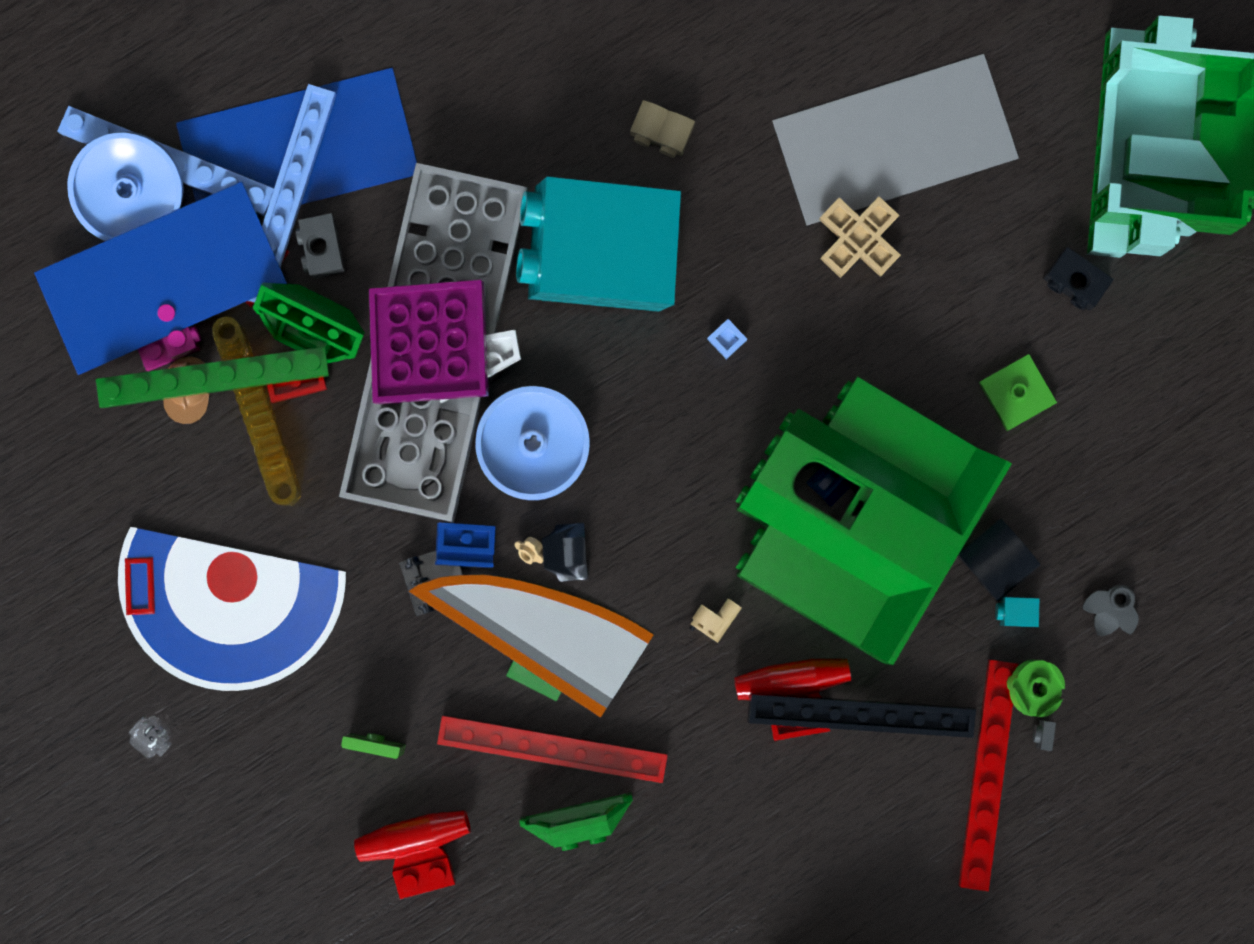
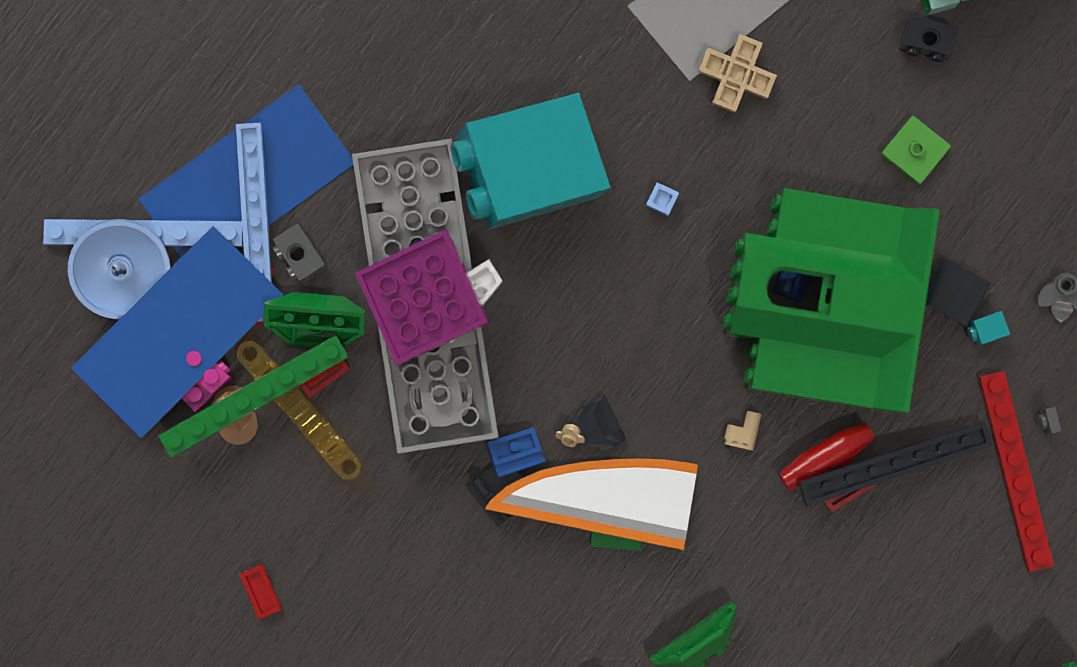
camera: 20 degrees left, 0 degrees up
sticker [118,527,346,691] -> none
bright green plate [341,733,406,759] -> none
red plate [437,715,667,783] -> none
light blue dish [476,386,590,500] -> none
dark tan brick [630,100,695,158] -> none
bright green plate [1007,659,1065,717] -> none

